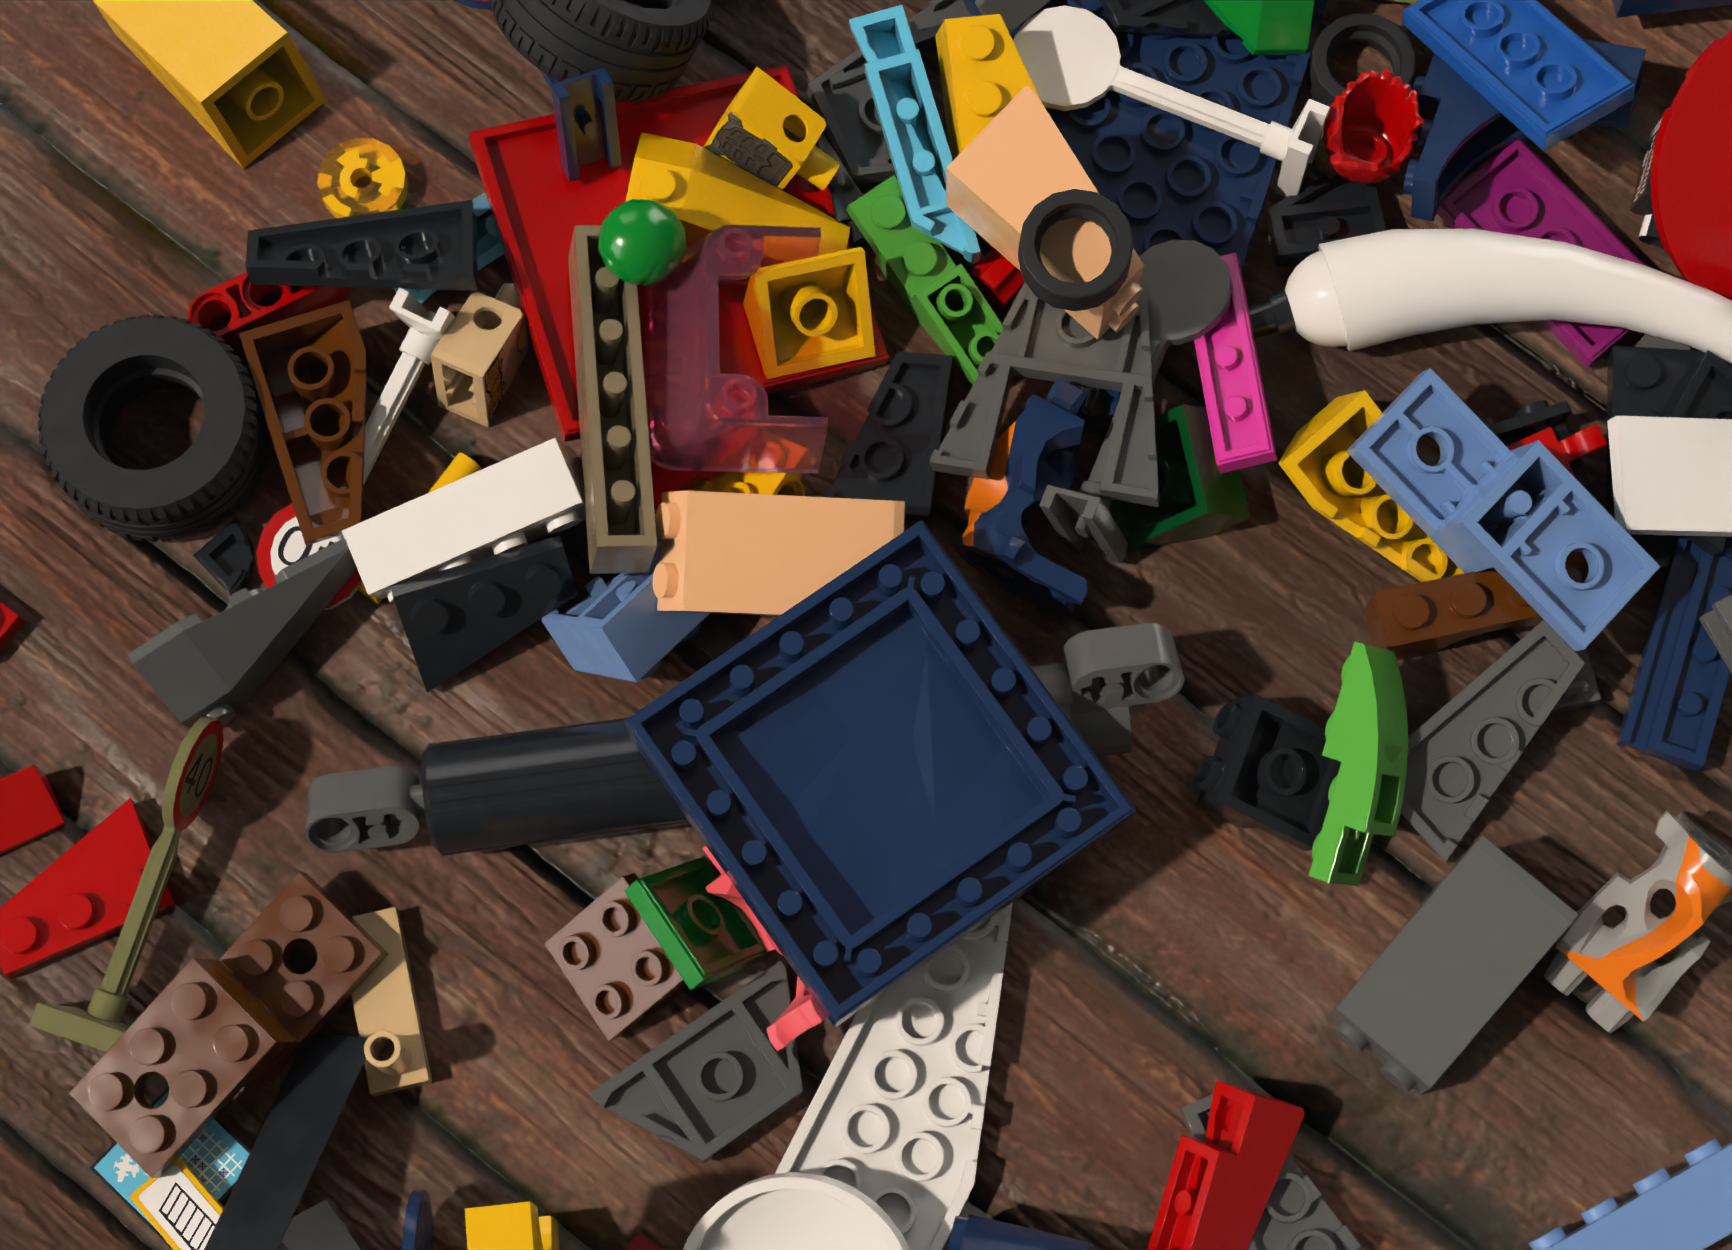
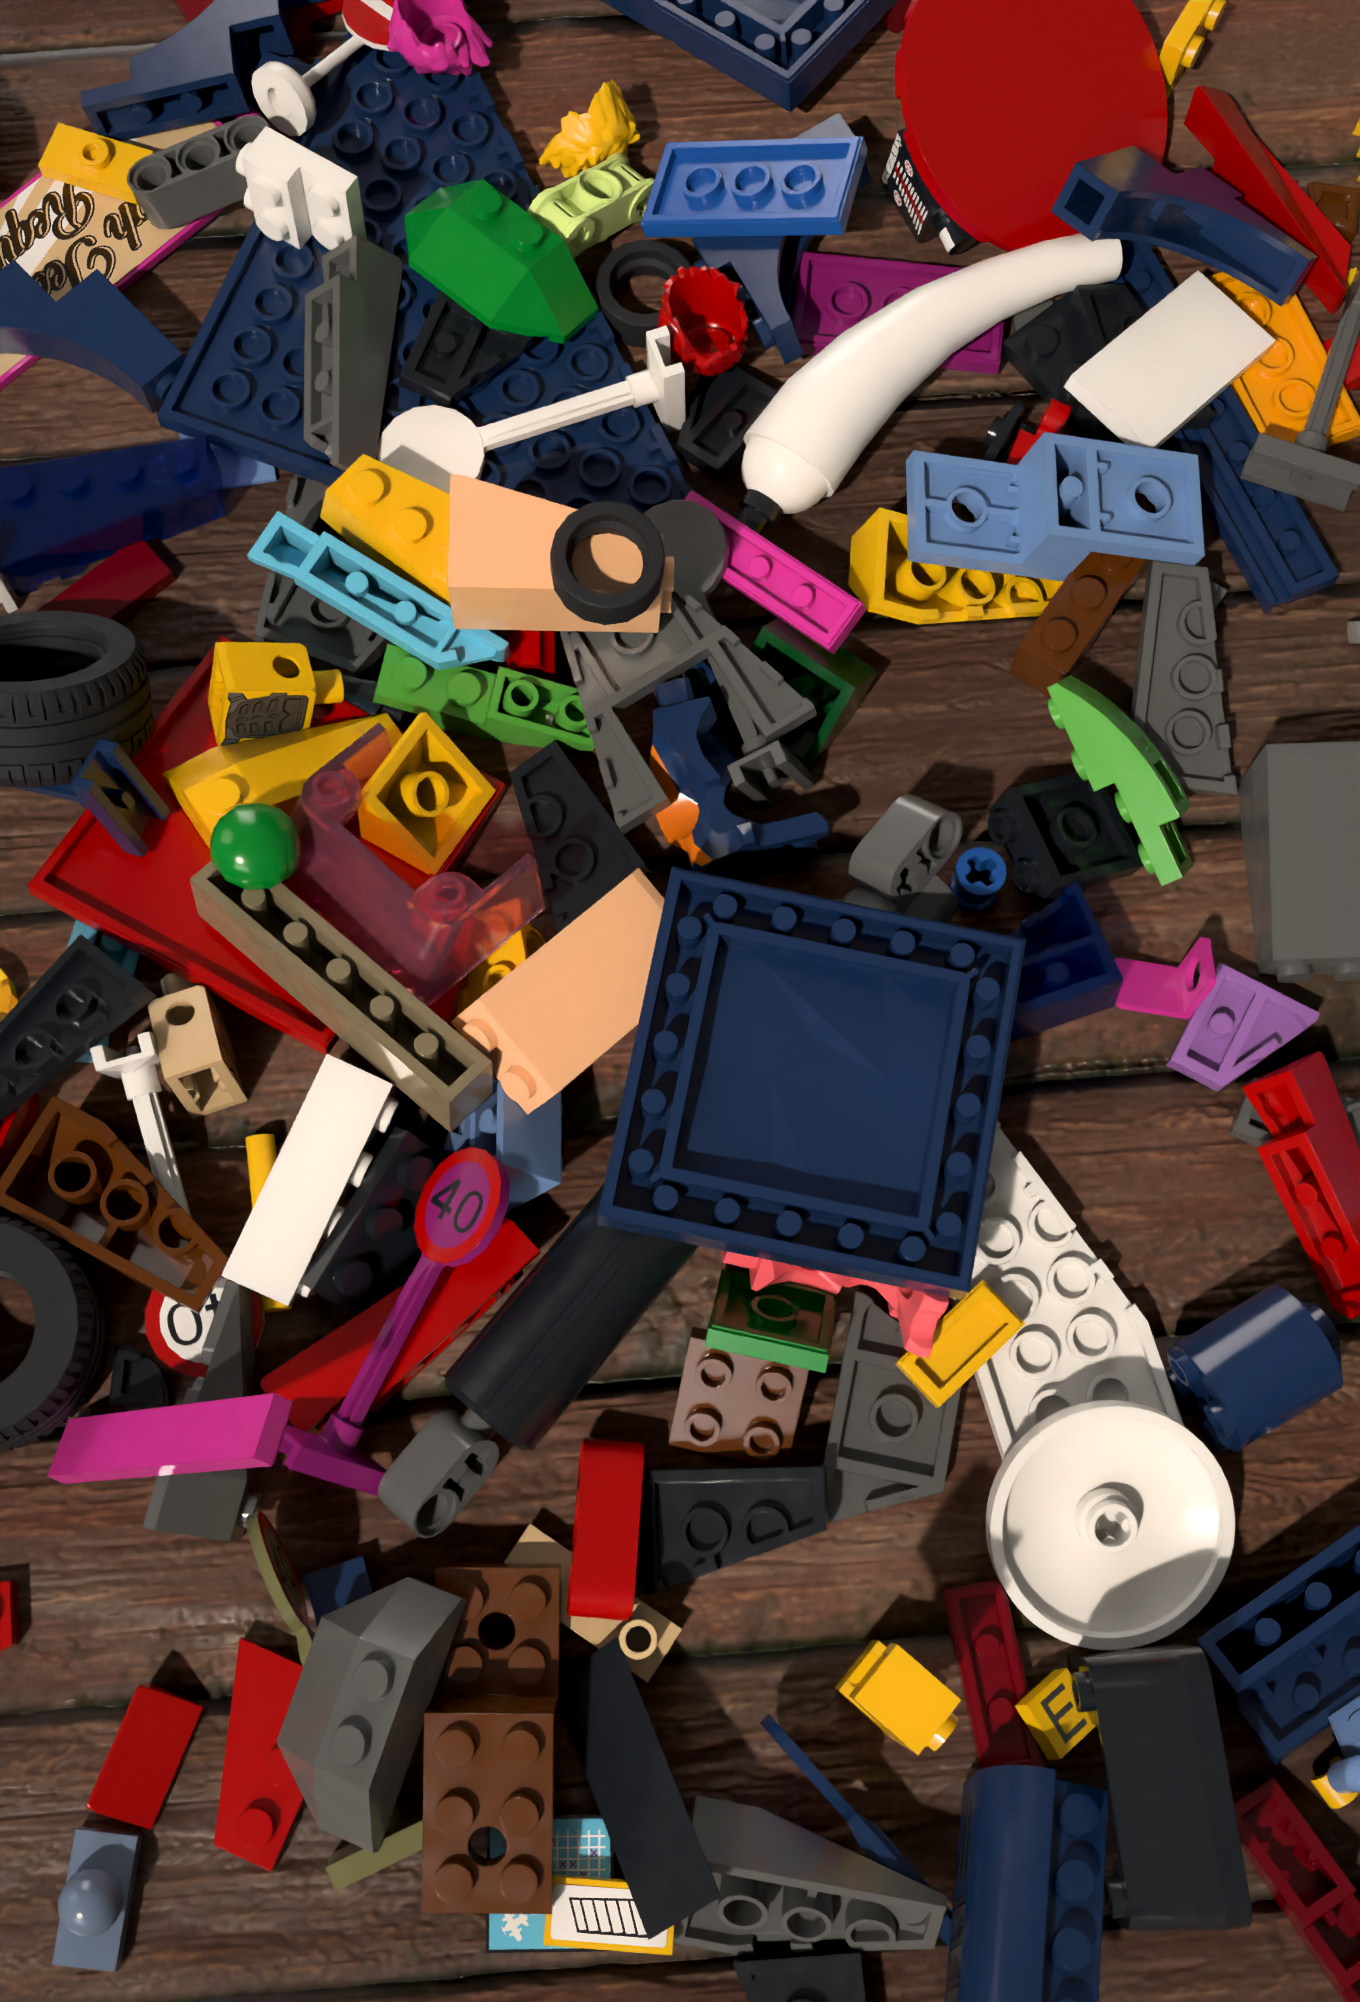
camera: 45 degrees left, 0 degrees up
none -> dark pink tile [47,1393,293,1484]
none -> red wedge [260,1218,540,1435]
none -> dark grey wedge [276,1577,467,1853]
none -> magenta piece [278,1147,510,1496]
none -> dark blue tile [304,1556,376,1627]
none -> red beam [567,1437,644,1621]
none -> black wing [642,1466,829,1596]
none -> yellow tile [895,1280,1025,1409]
none -> blue bush [950,847,1007,912]
none -> clear blue wedge [1008,880,1124,1042]
none -> dark pink bracket [1111,937,1216,1020]
none -> medium lavender wing [1166,962,1320,1092]

